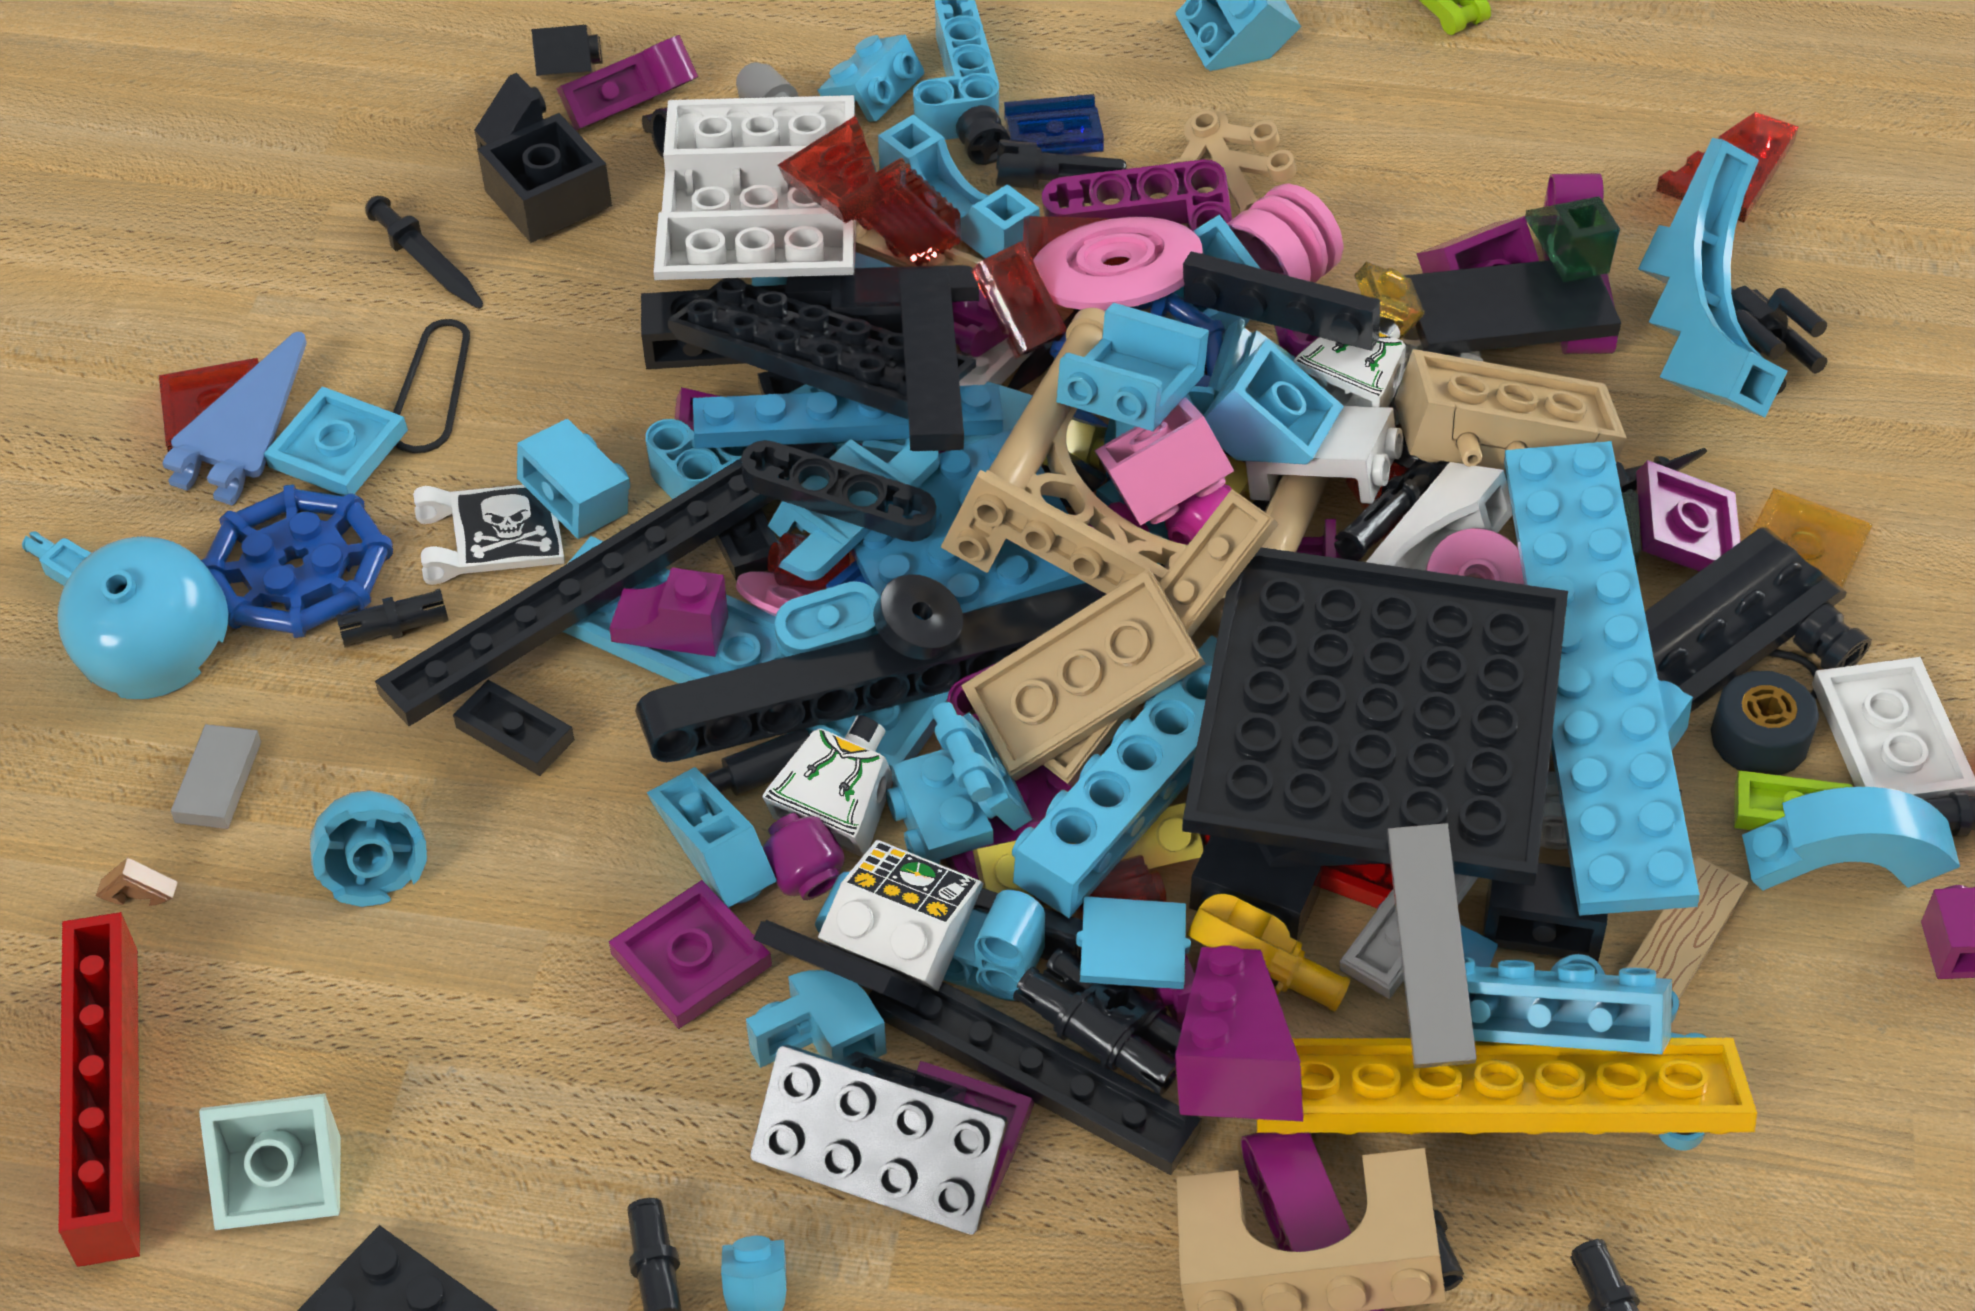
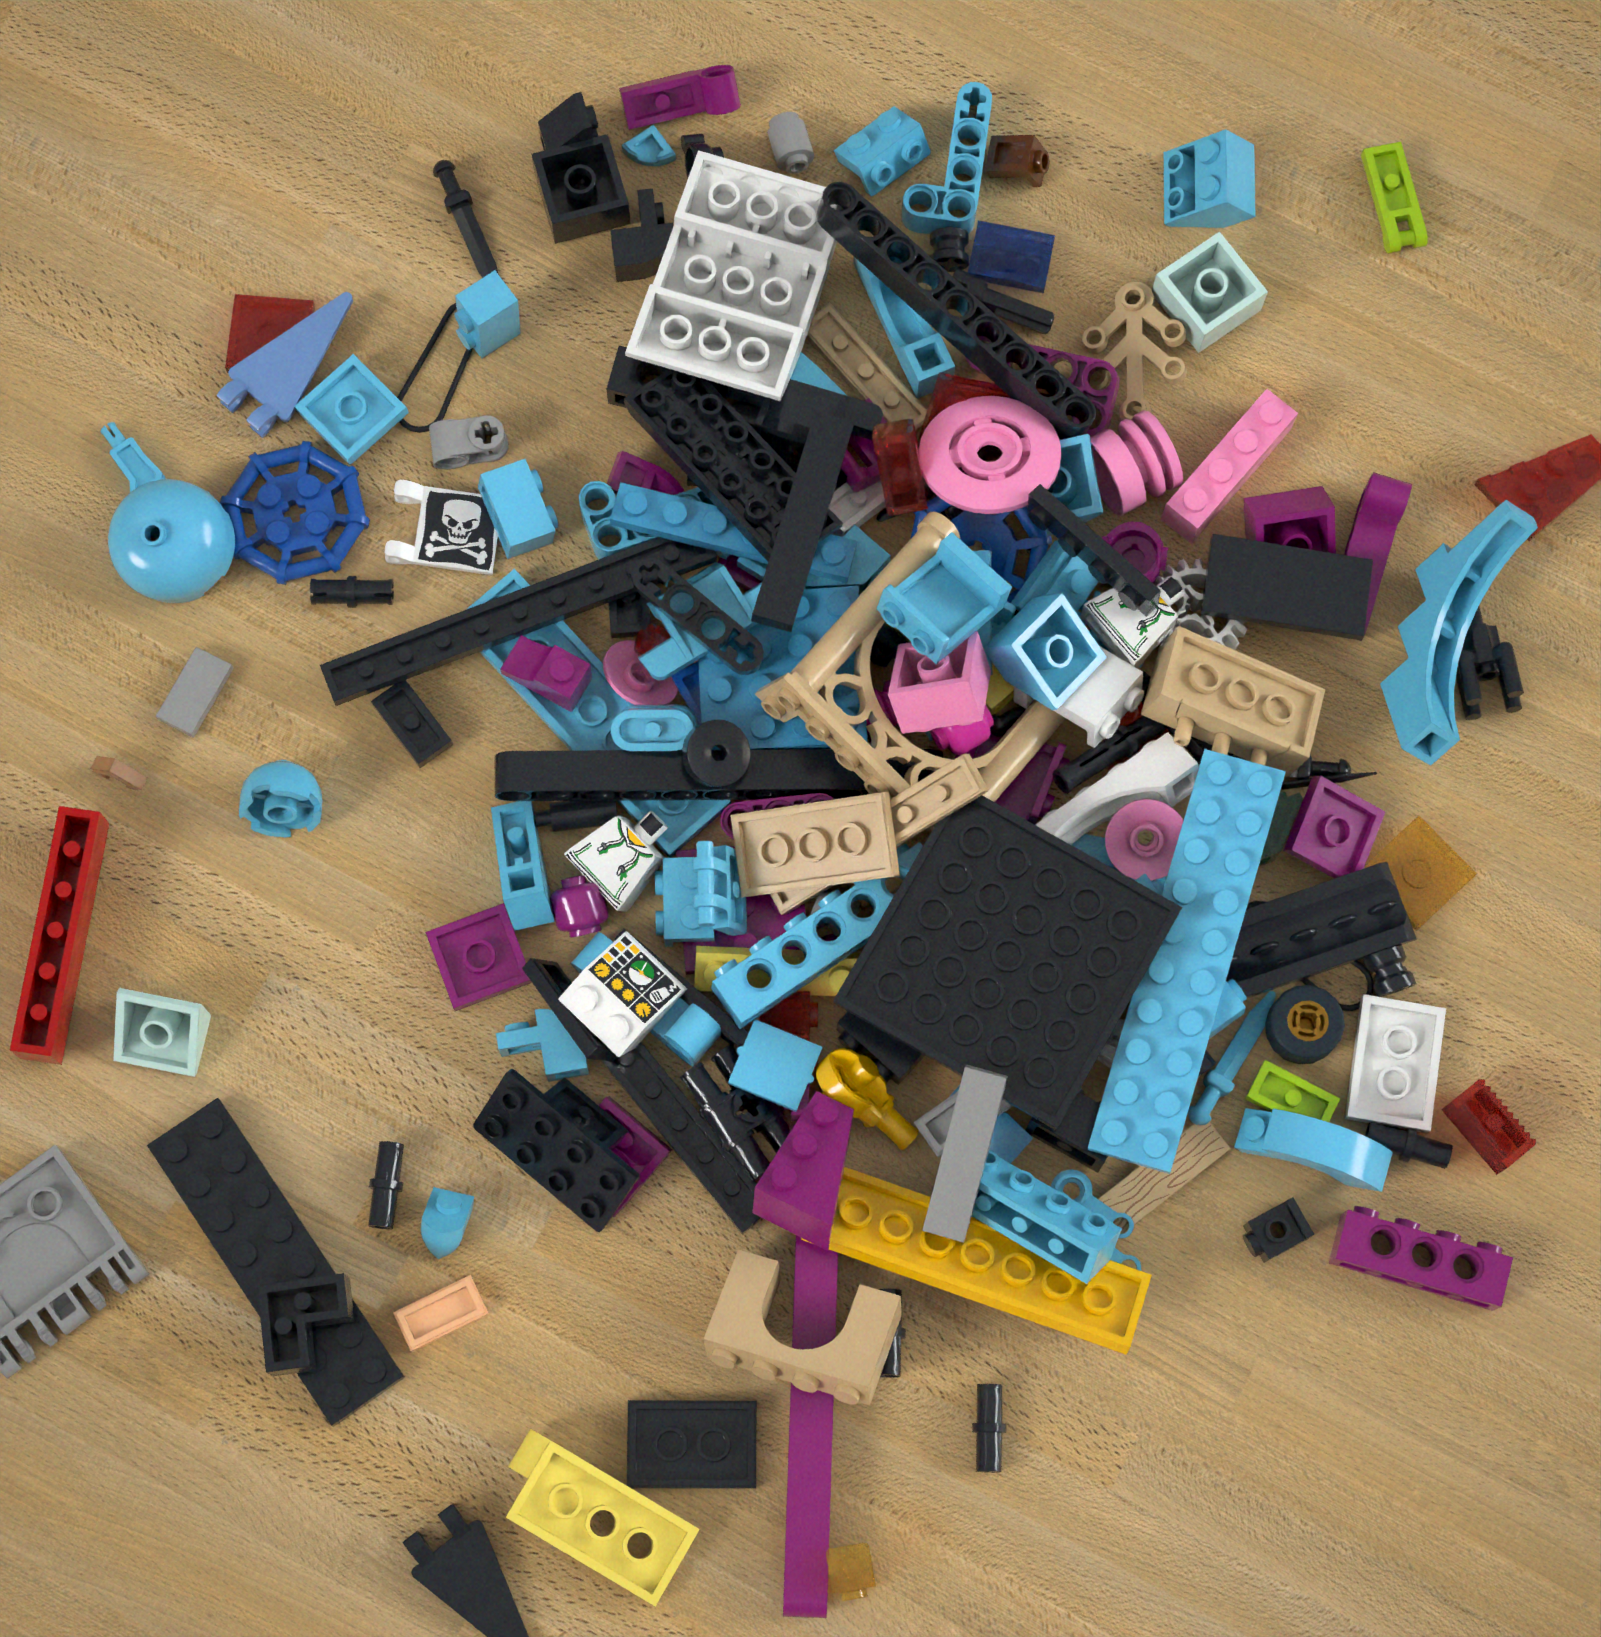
camera: 15 degrees right, 25 degrees up
black brick [531,24,603,79] -> none
clear red wing [778,115,886,223] -> none
clear red brick [854,158,961,266] -> none
clear yellow bracket [1354,261,1425,340] -> none
clear green slope [1525,196,1620,282] -> none
none -> light grey piece [429,415,509,469]
none -> medium azure brick [454,270,521,358]
none -> black brick [610,188,673,282]
none -> medium azure tile [622,125,676,166]
none -> black beam [816,182,1096,440]
none -> reddish brown bracket [984,135,1050,187]
none -> light aqua brick [1152,231,1268,353]
none -> bright pink brick [1160,389,1298,544]
none -> medium azure sword [1188,991,1276,1125]
none -> black brick [1243,1197,1314,1263]

